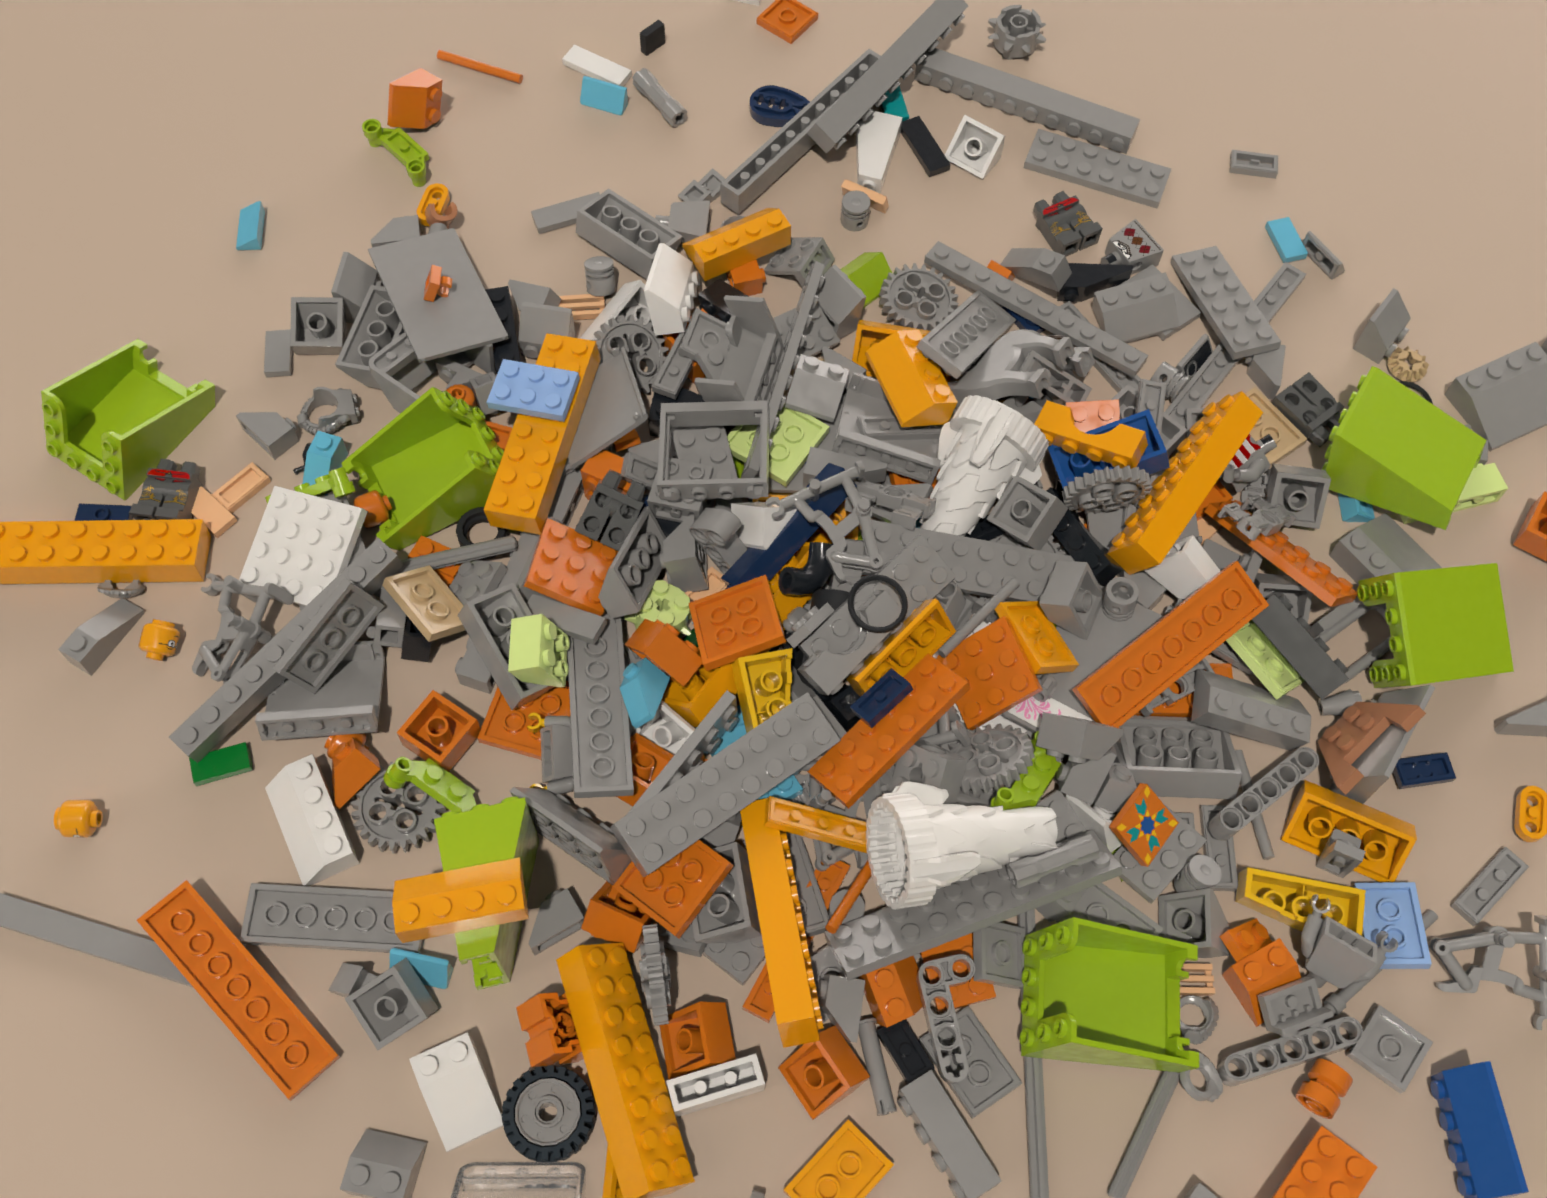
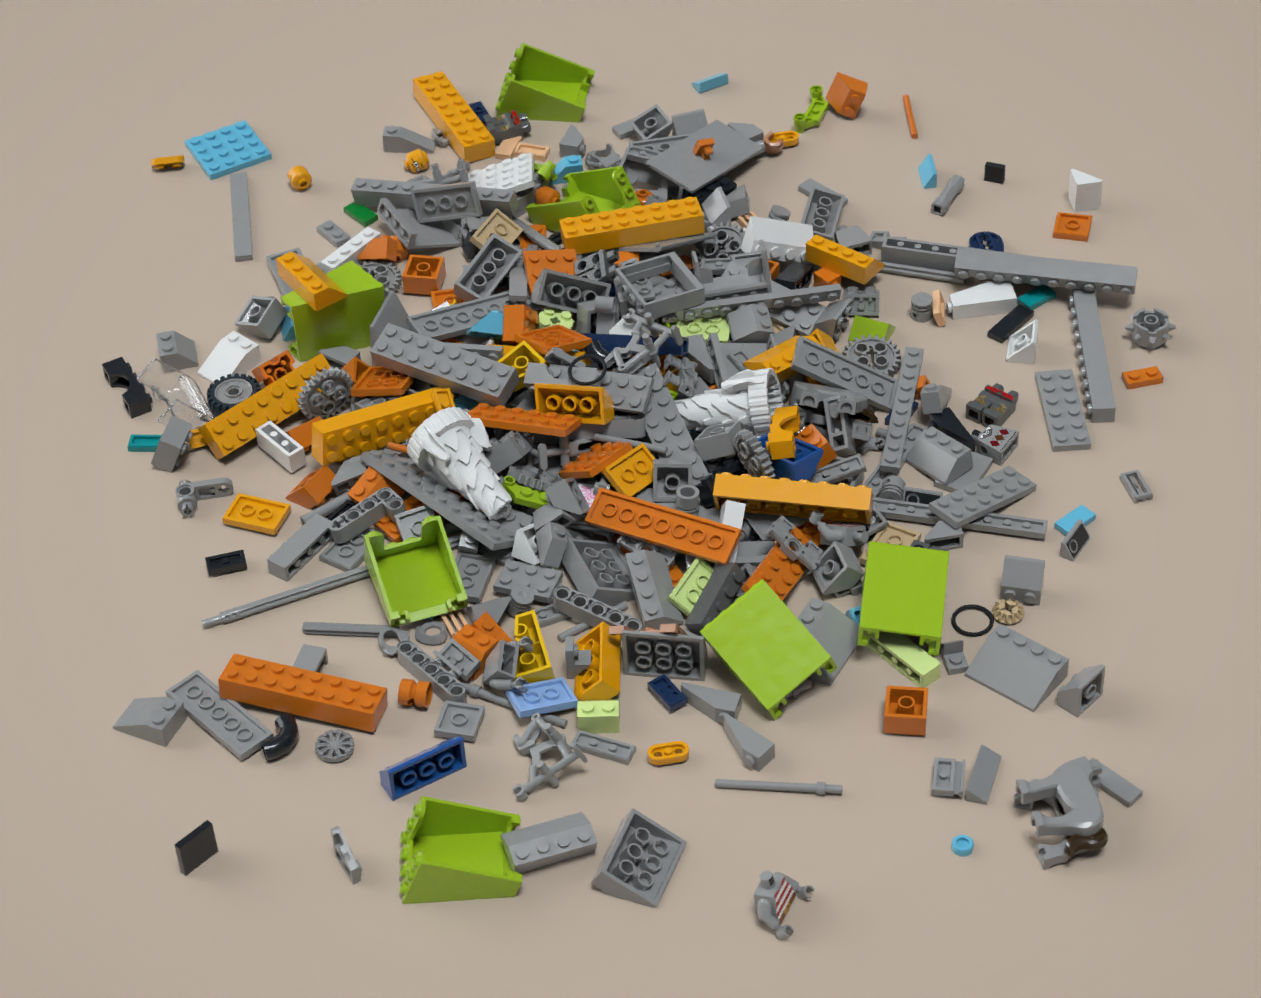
camera: 70 degrees right, 20 degrees down
orange plate [137,880,340,1101] -> none
lime plate [383,757,476,813] -> none
light blue plate [486,359,580,422] -> none
yellowish green slope [508,614,570,688] -> none
white tile [562,44,632,87] -> none
dark blue plate [850,668,913,728] -> none
light grey axle [1006,834,1099,889] -> none
tile [1109,783,1179,867] -> none
none -> light grey plate [316,220,350,248]
none -> yellowish green slope [577,699,620,733]
none -> light grey slope [681,682,742,724]
none -> light grey axle [880,262,966,284]
none -> orange plate [1121,366,1164,390]

